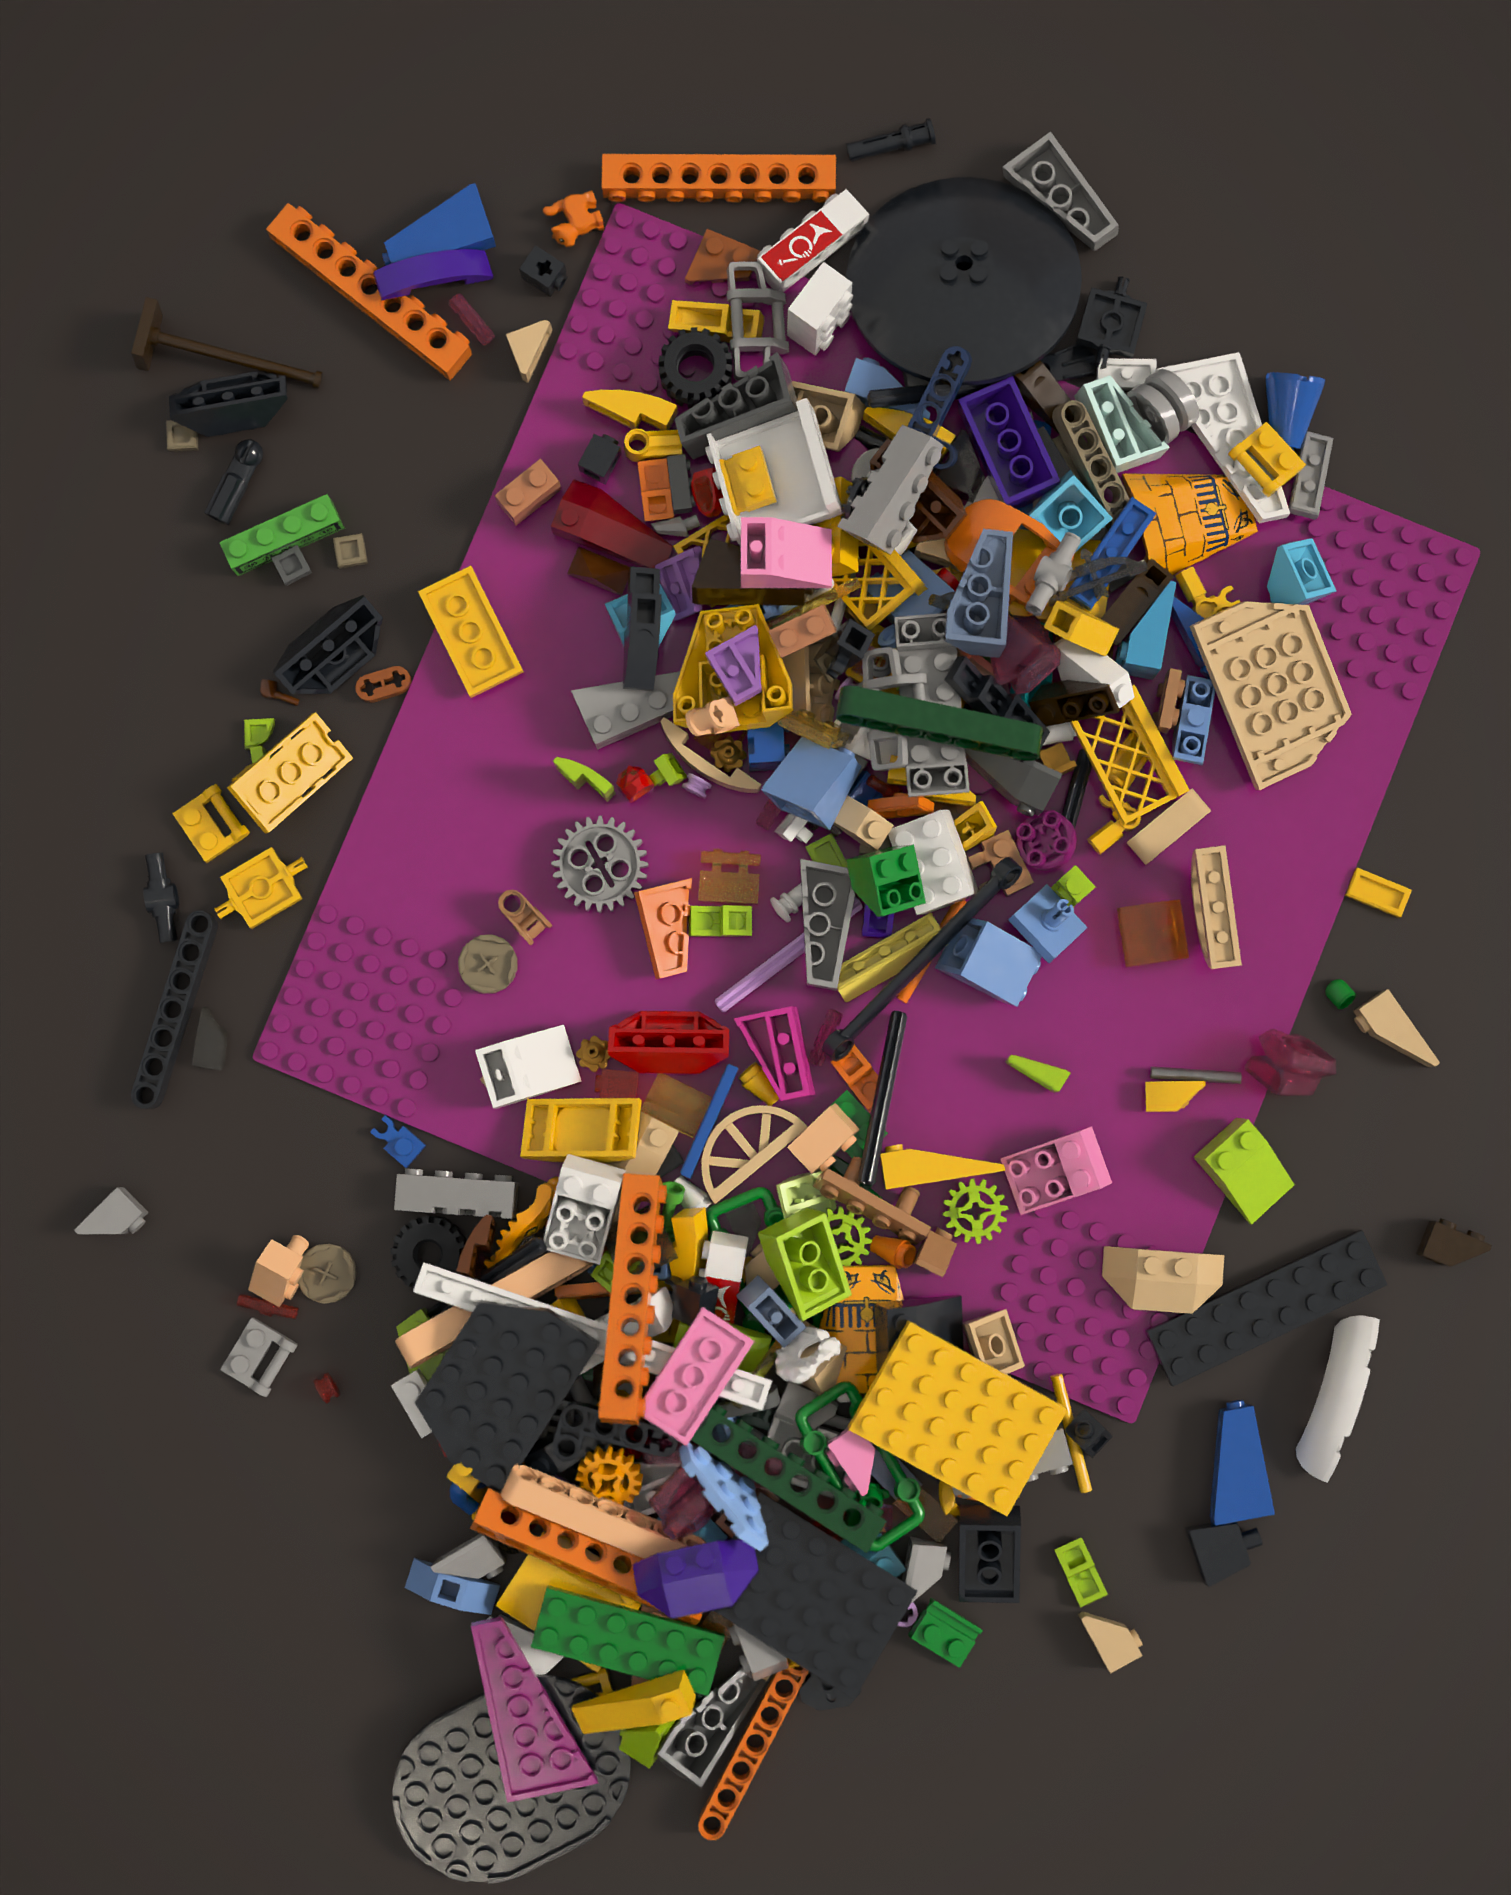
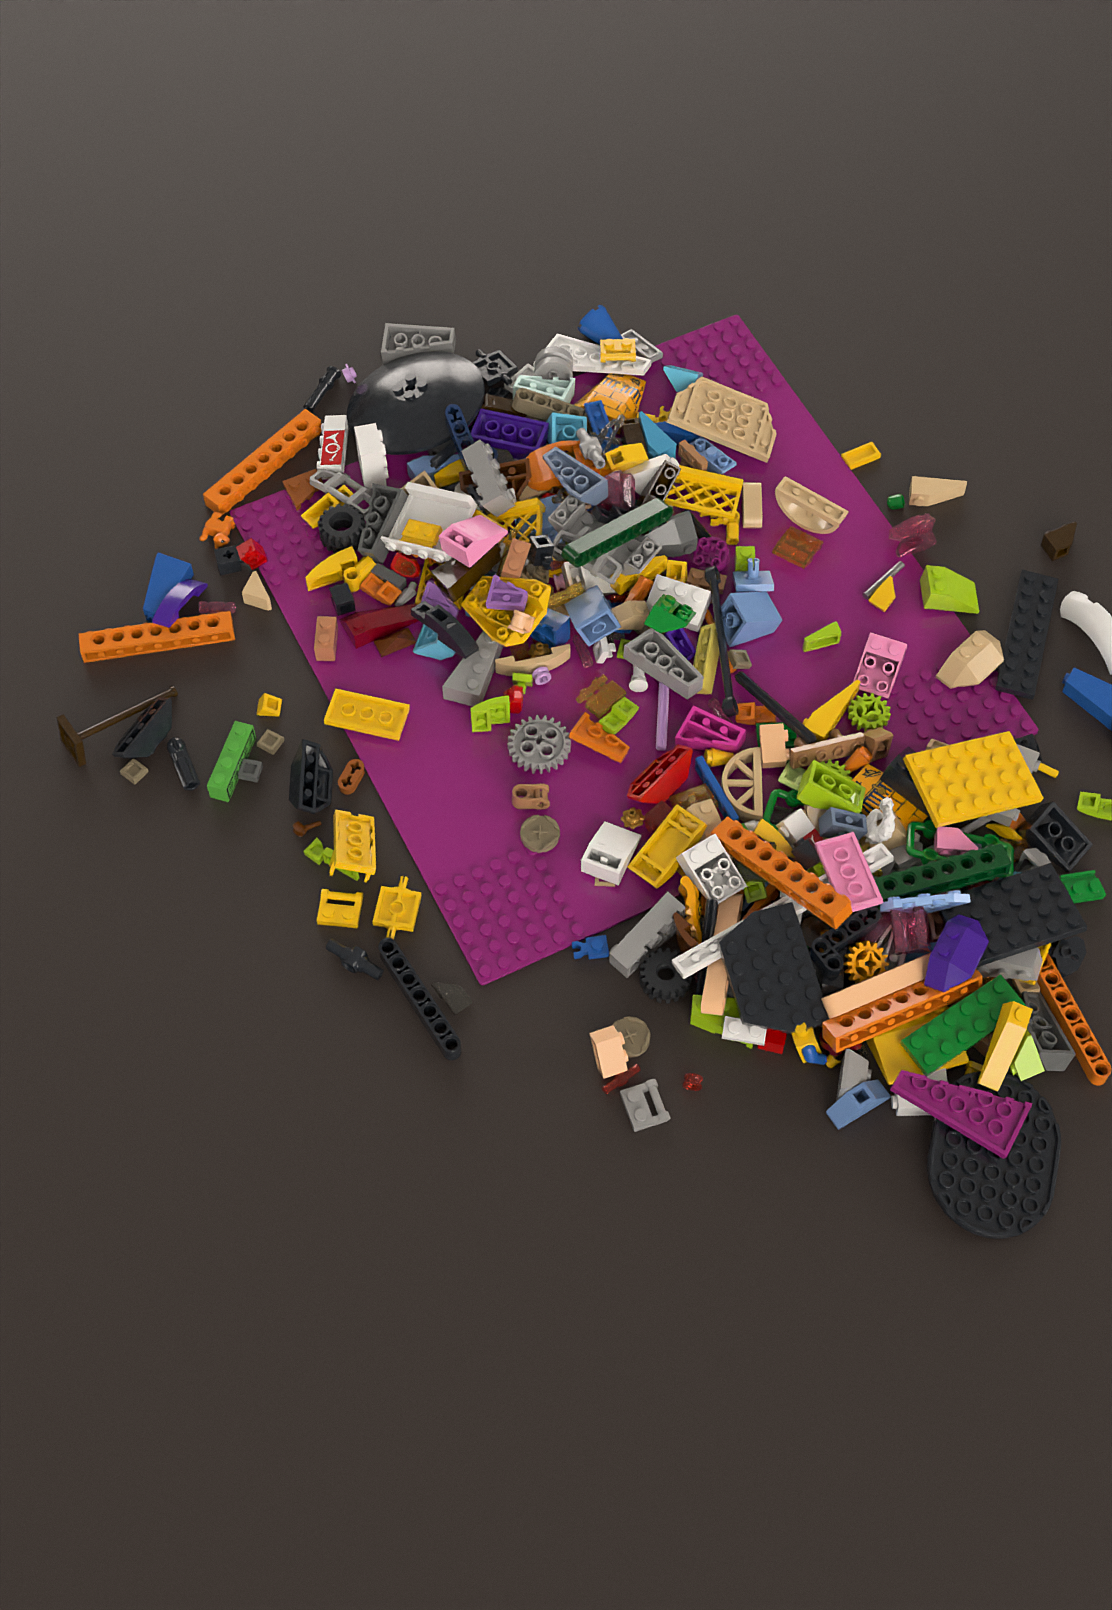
camera: 50 degrees left, 25 degrees down
light grey slope [74,1187,149,1234] -> none
none -> red brick [236,538,268,570]
none -> yellow slope [257,693,282,717]
none -> lavender plate [342,364,357,384]
none -> dark tan tile [728,649,752,669]

